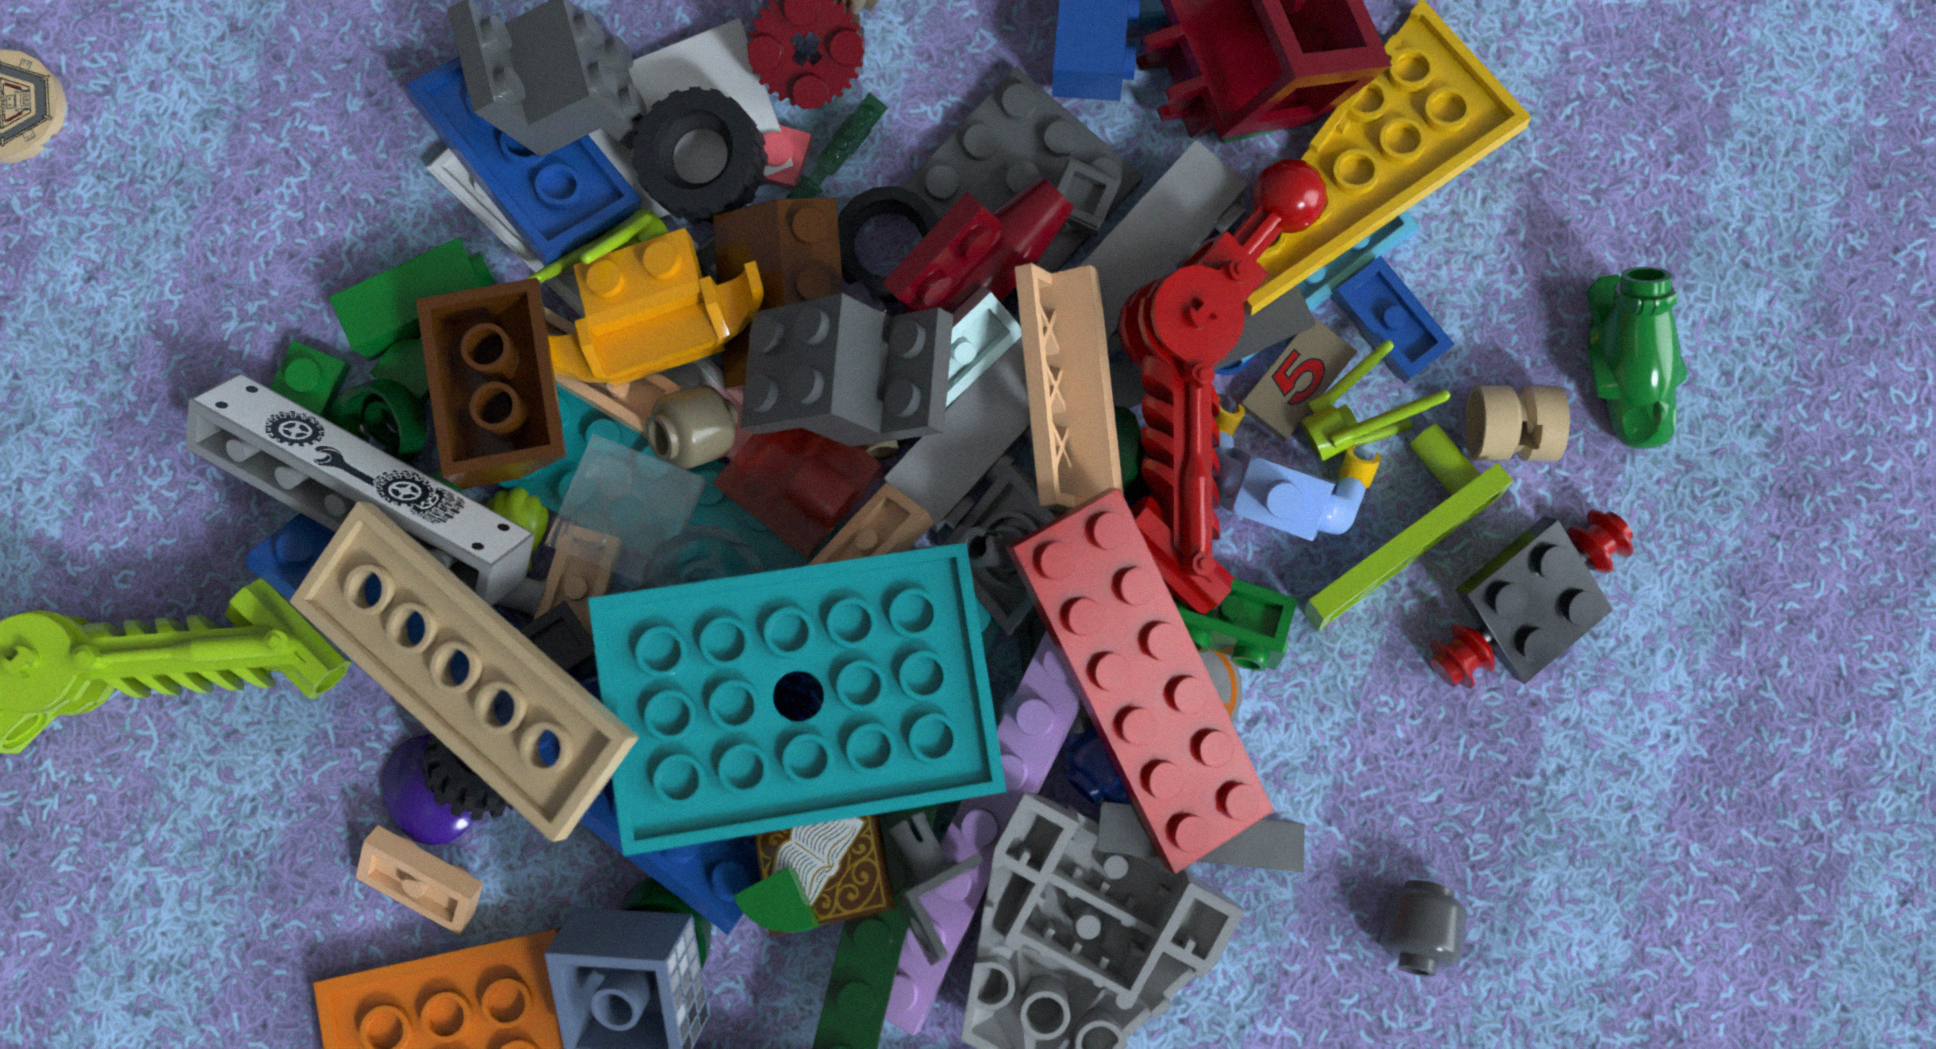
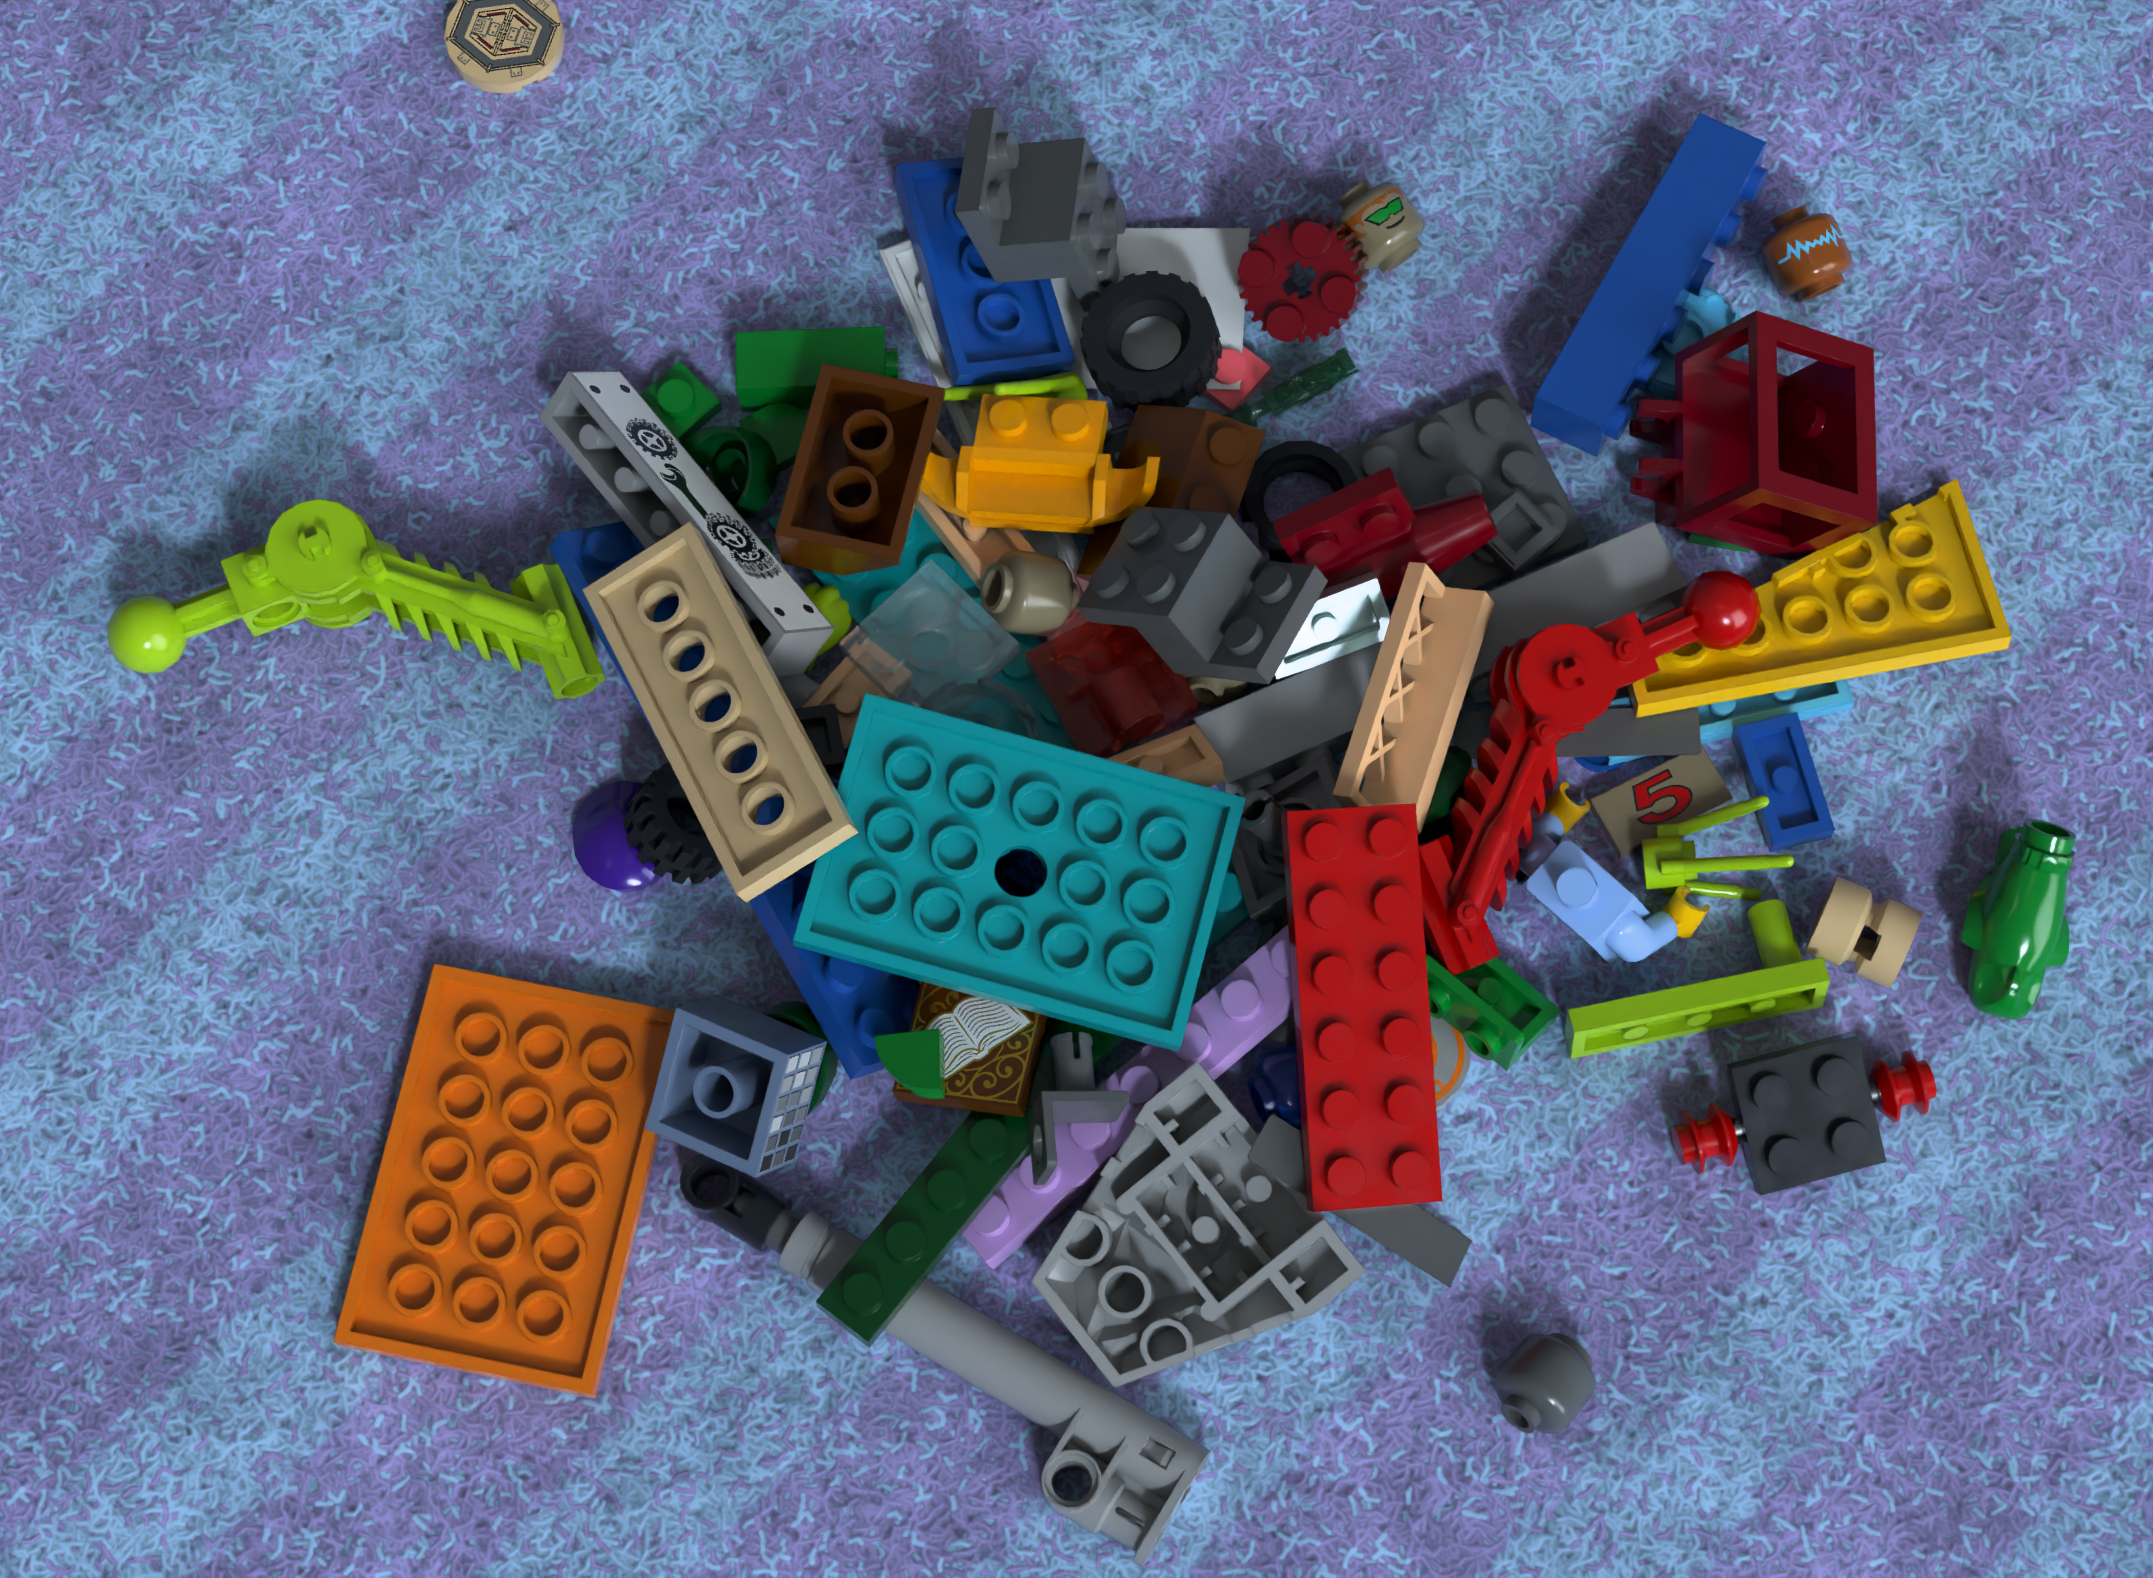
camera: 30 degrees right, 10 degrees down
light nougat plate [355,825,484,936] -> none

